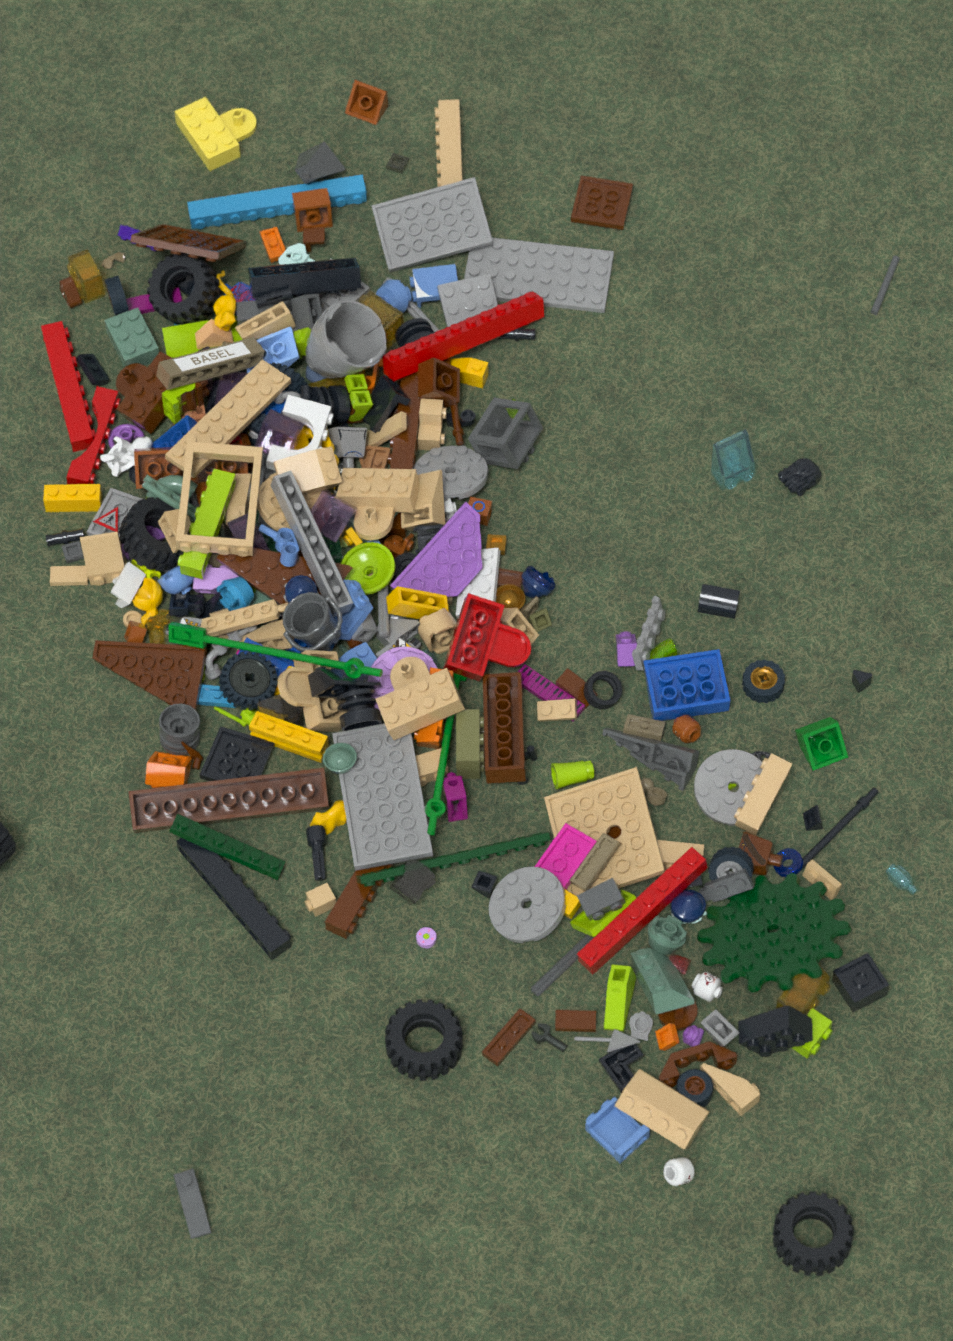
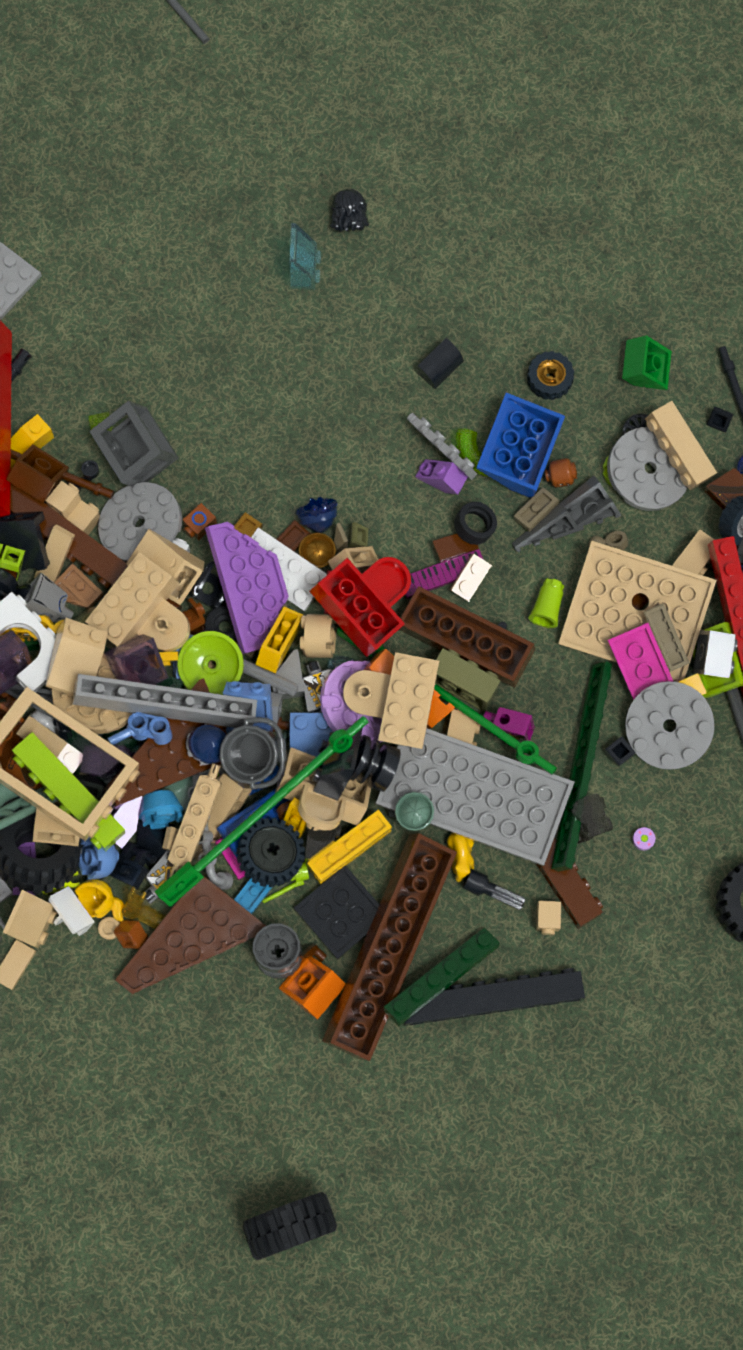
camera: 65 degrees left, 15 degrees up
black slope [852,670,872,693] -> none

